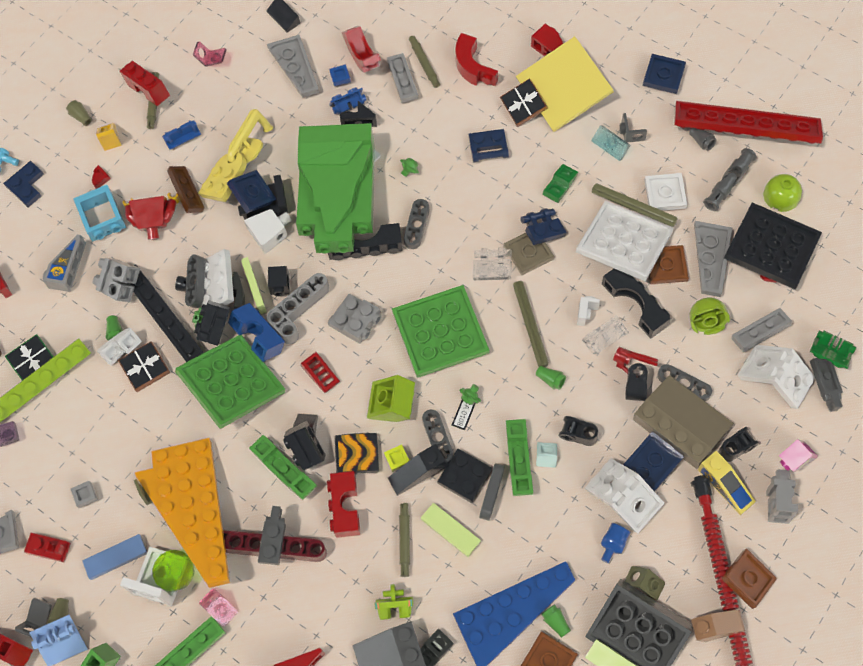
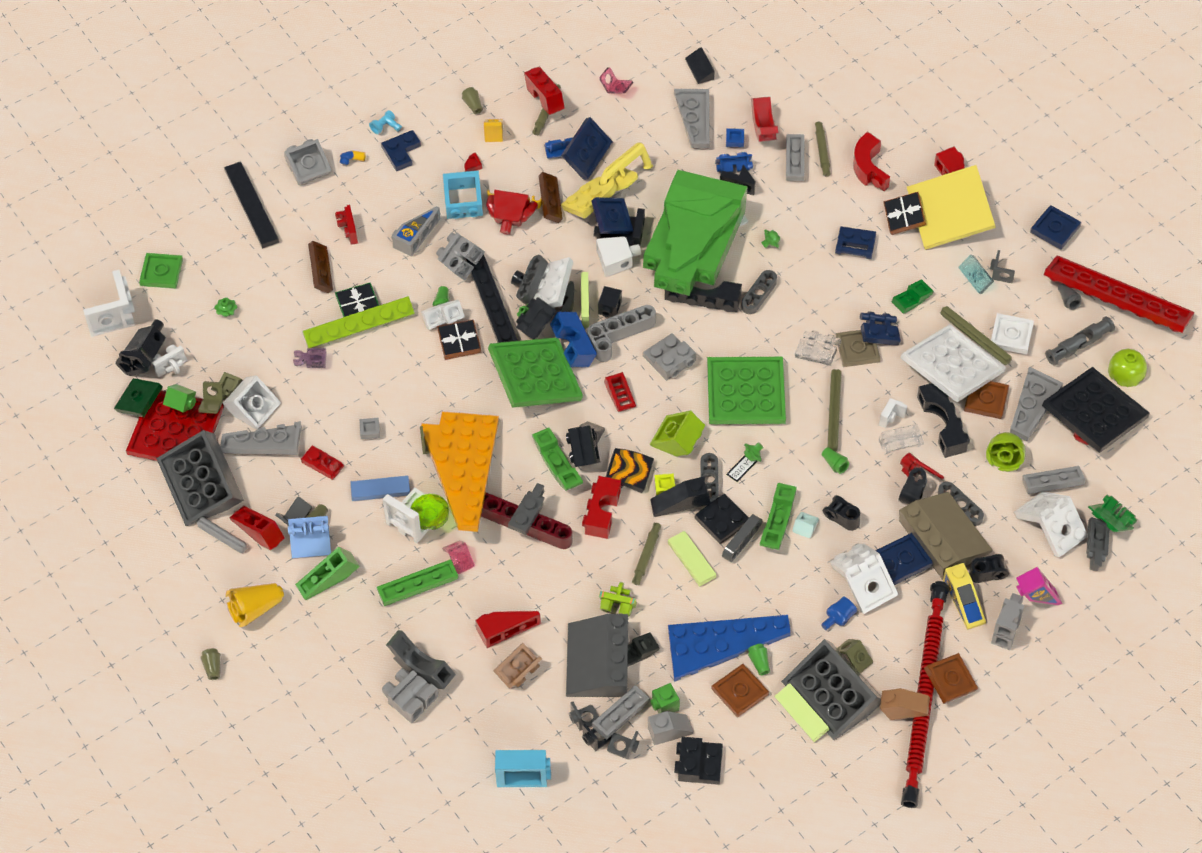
camera: 15 degrees right, 10 degrees down
none -> dark blue plate [561,117,613,180]

